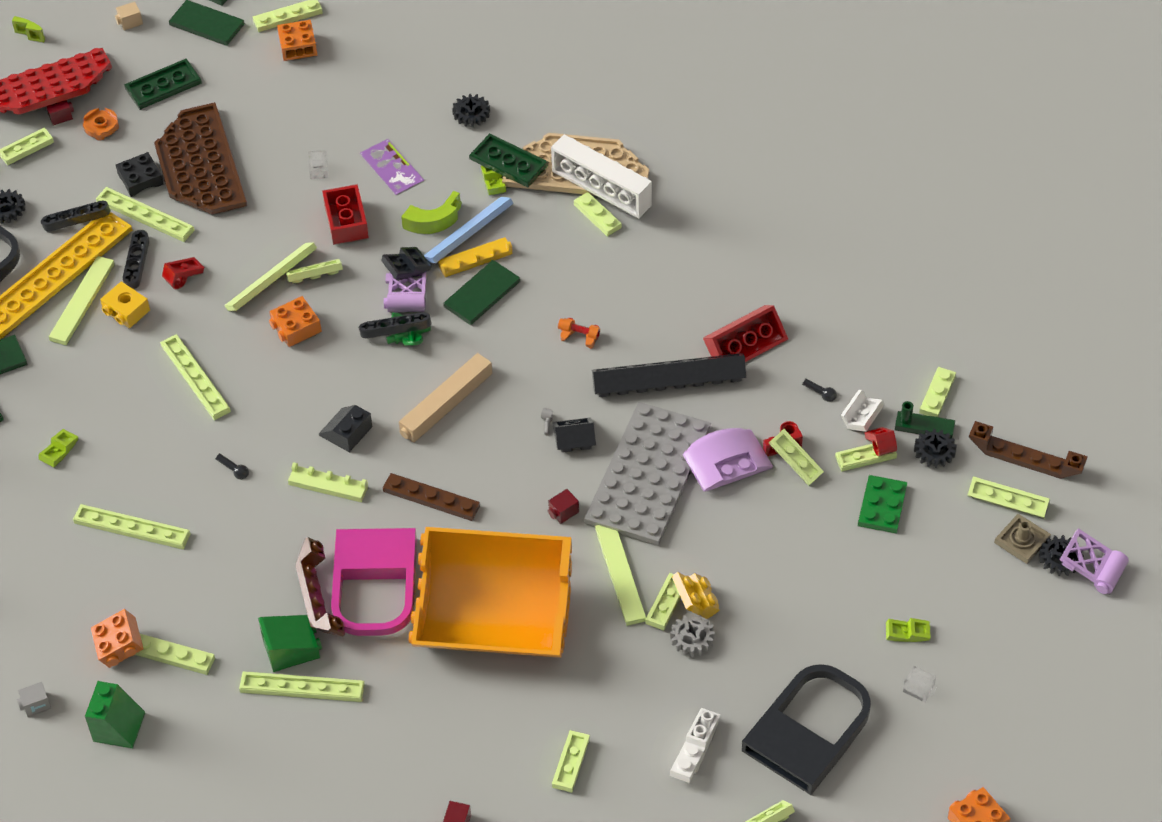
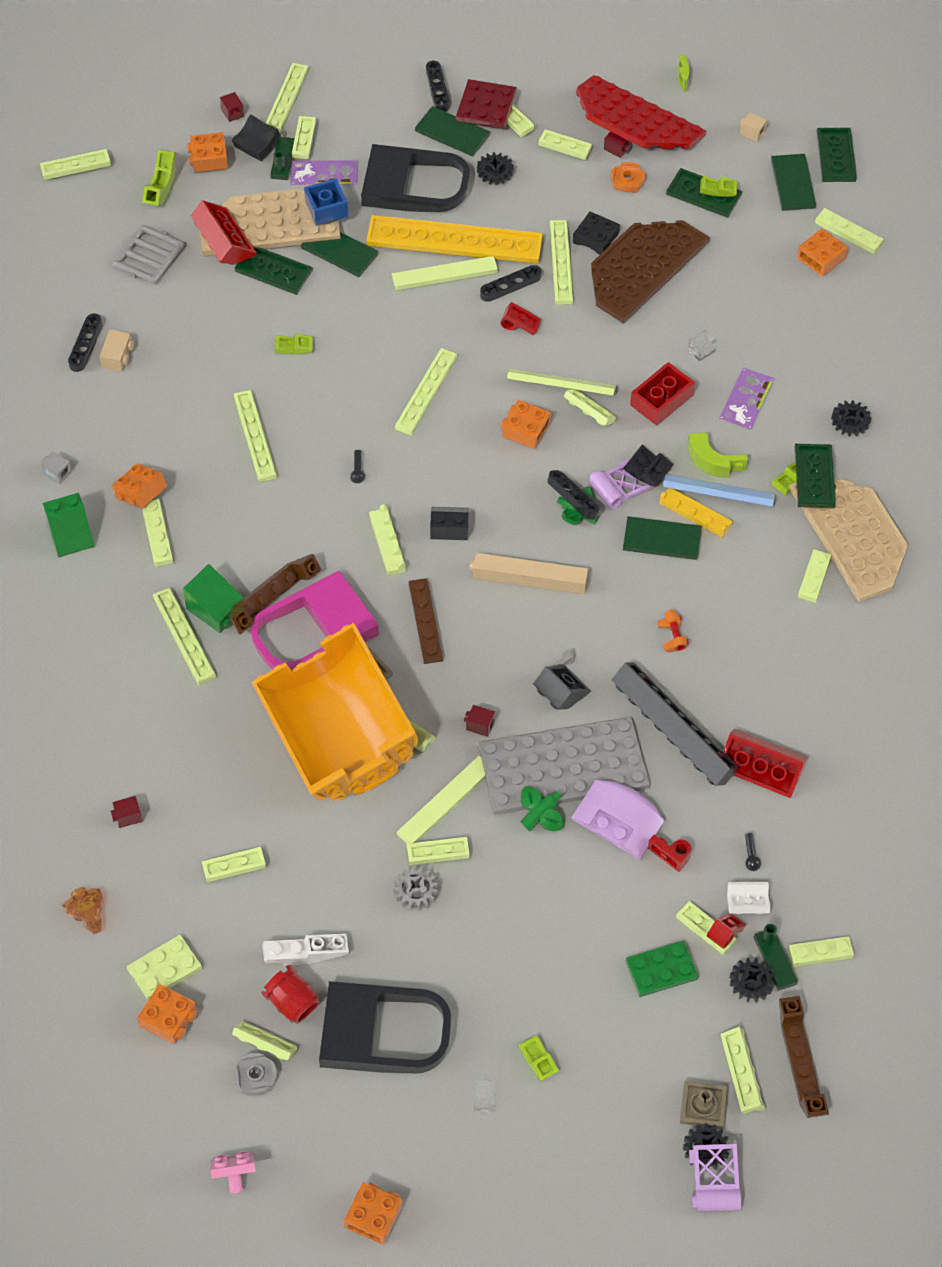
camera: 55 degrees right, 5 degrees up
black beam [41,200,111,232] -> none
yellow brick [100,281,150,329] -> none
white brick [551,134,652,219] -> none
yellow plate [672,572,720,619] -> none
yellowish green plate [769,429,824,486] -> none
none -> red piece [261,965,320,1024]
none -> green plant [520,786,564,832]
none -> lime slope [700,176,738,197]

